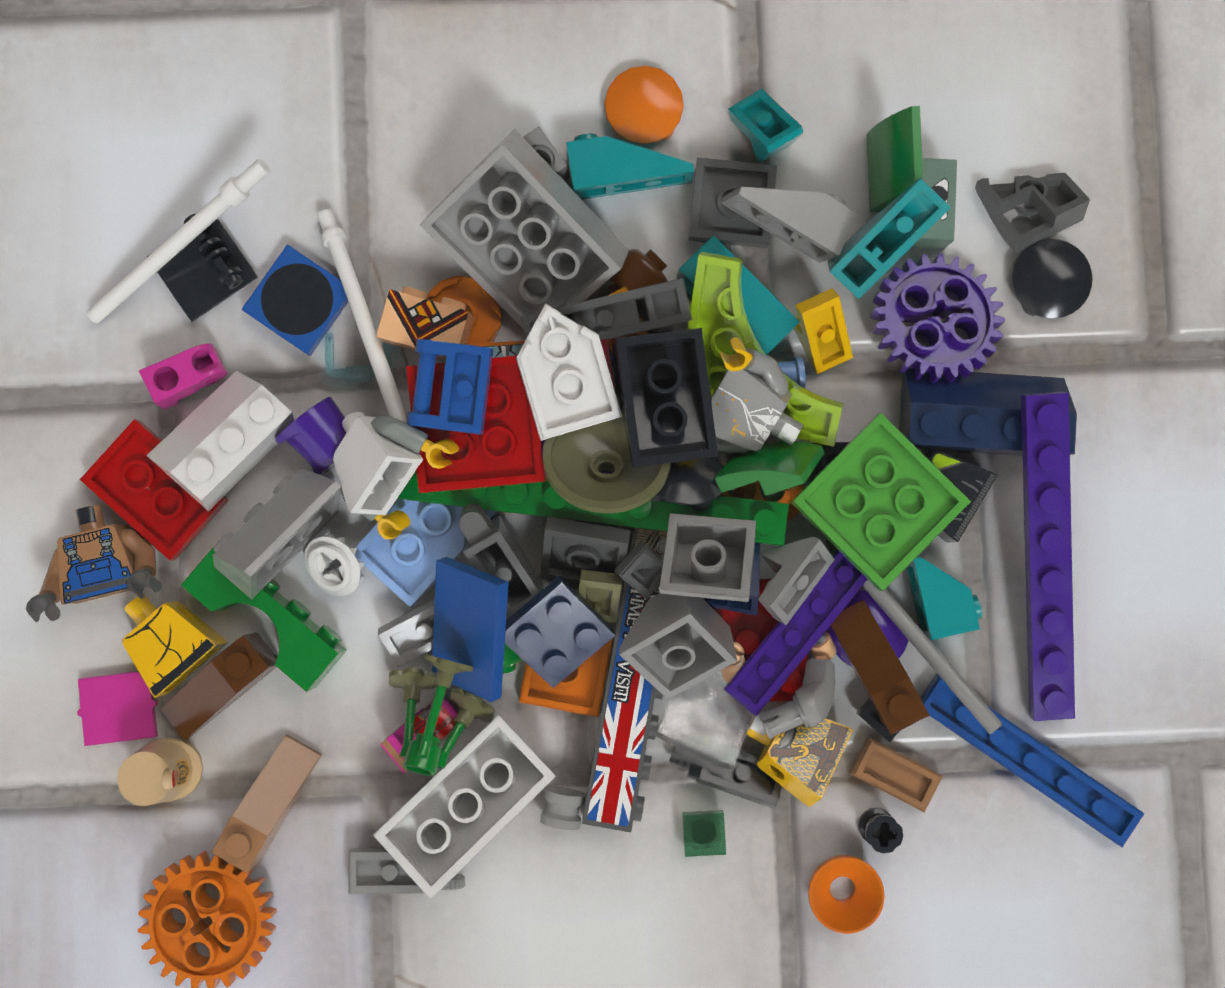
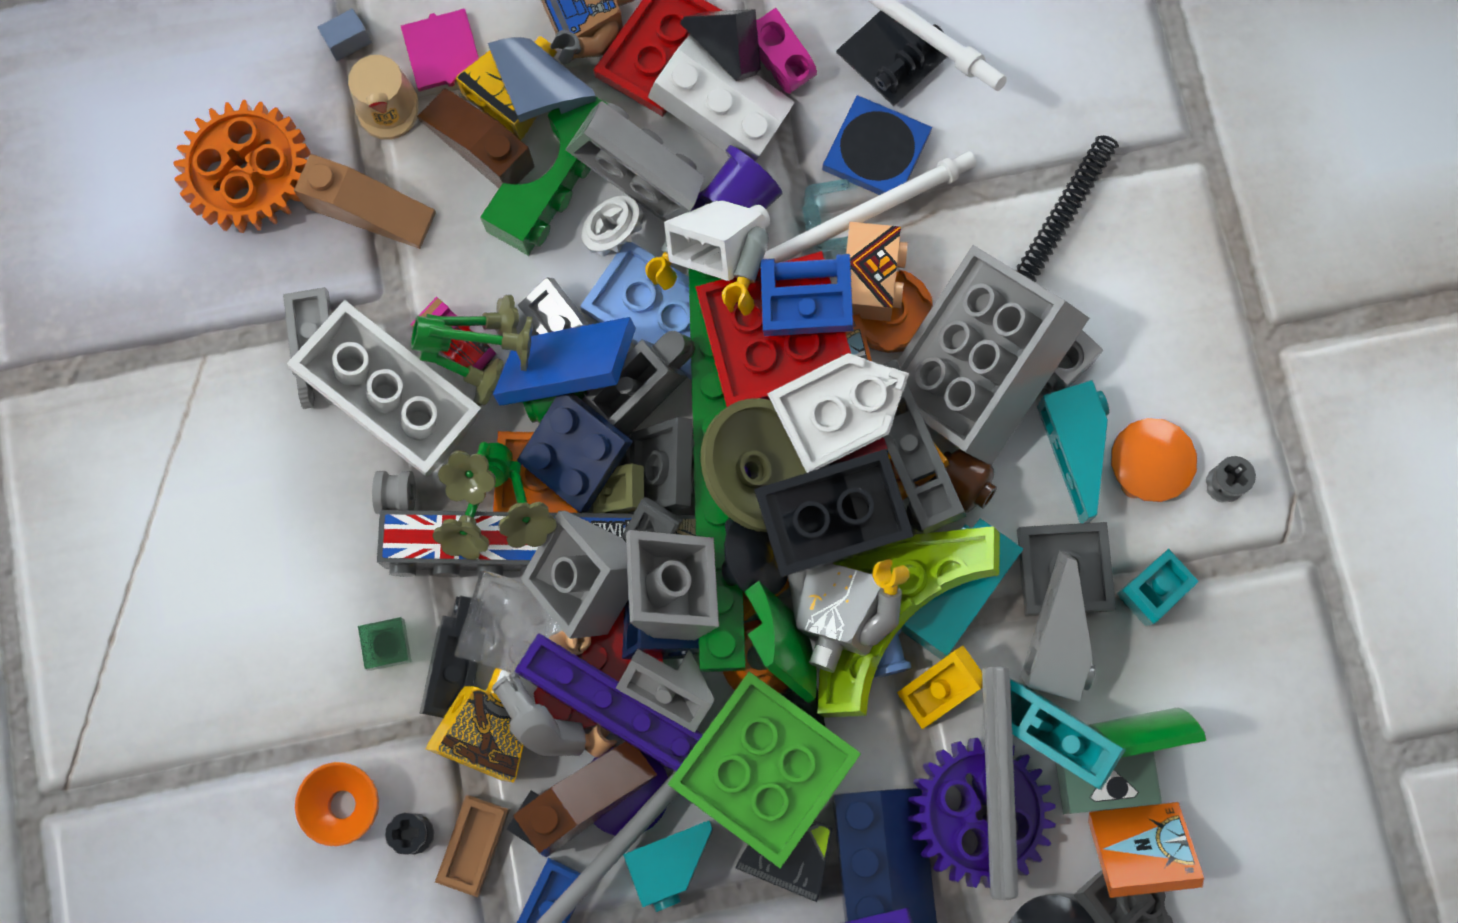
camera: 85 degrees right, 10 degrees down
none -> sand blue slope [317,8,372,62]
none -> olive plant [433,442,557,560]
none -> sand blue slope [488,37,596,122]
none -> black slope [680,9,761,81]
none -> light grey axle [982,667,1018,900]
none -> black piece [1016,135,1119,282]
none -> orange tile [1088,802,1204,898]
none -> dark grey bush [1206,456,1256,503]

